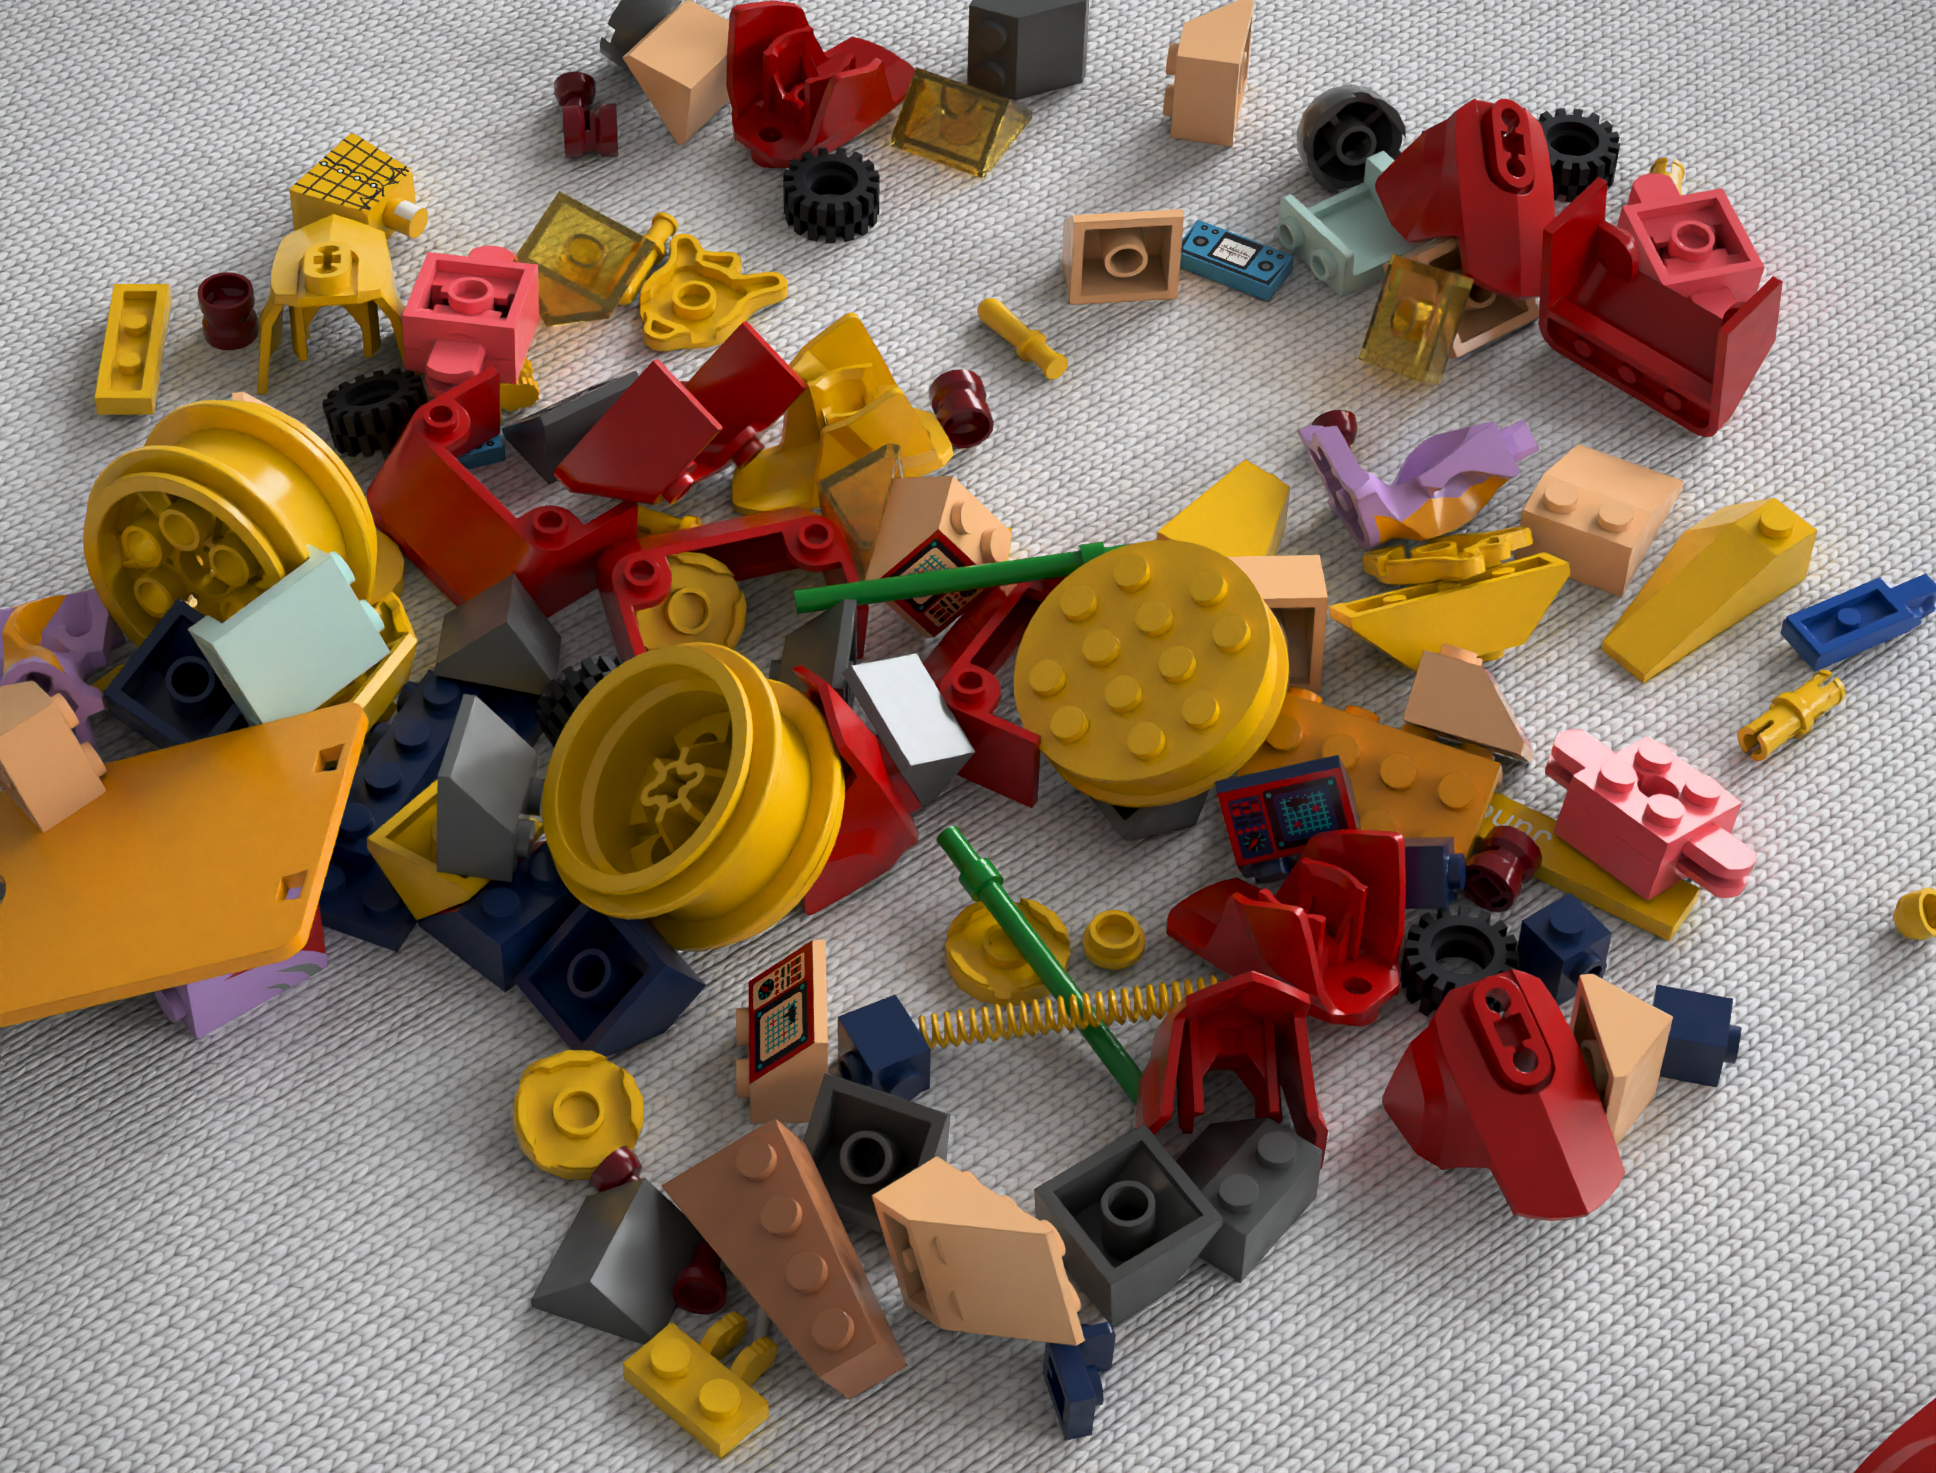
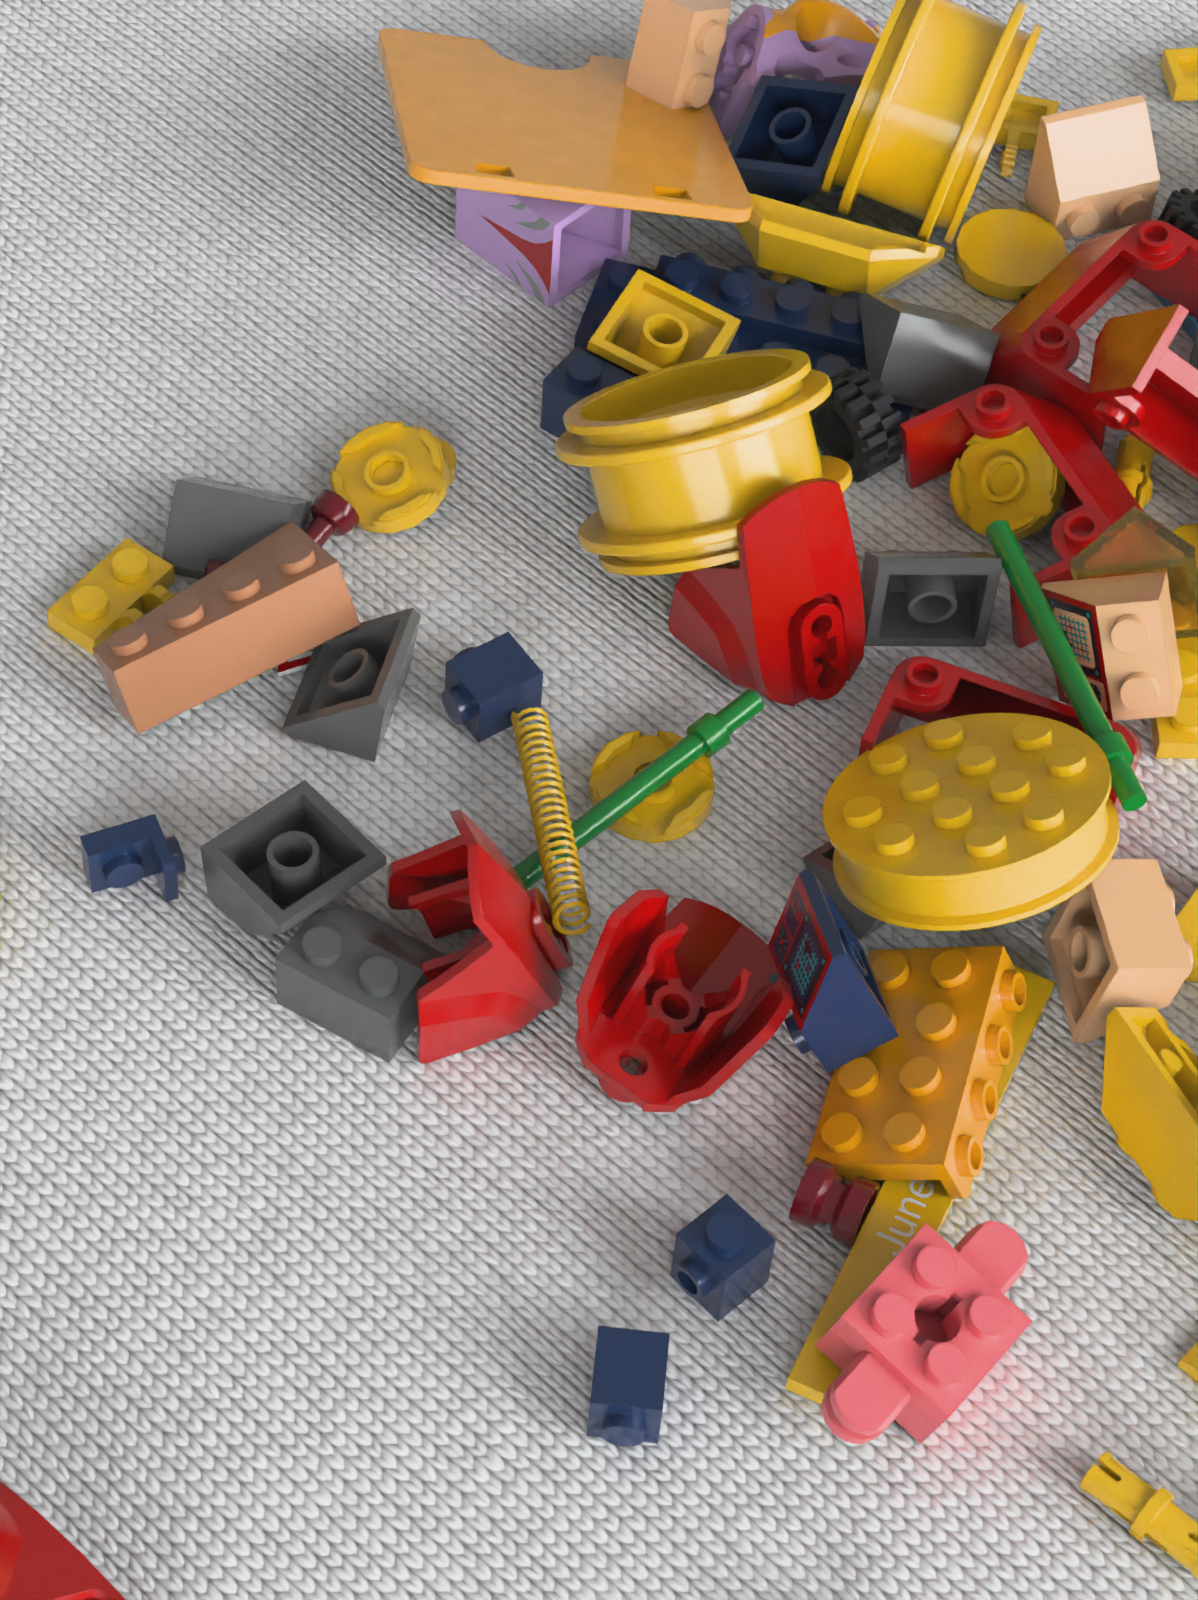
camera: 80 degrees right, 5 degrees up
light aqua panel [188,544,390,726] -> none
dark grey slope [437,694,545,882] -> none
dark blue slope [513,902,706,1057] -> none
light nougat slope [736,940,828,1124] -> none
slope [841,653,975,807] -> none
light nougat slope [872,1156,1085,1346] -> none
yellow plate [1082,910,1145,970] -> none
red piece [1382,968,1625,1221] -> none
black tyre [1400,905,1519,1017] -> none
light nougat slope [1402,644,1534,763] -> none
dark blue brick [1403,837,1466,909] -> none
light nougat slope [1569,974,1673,1146] -> none

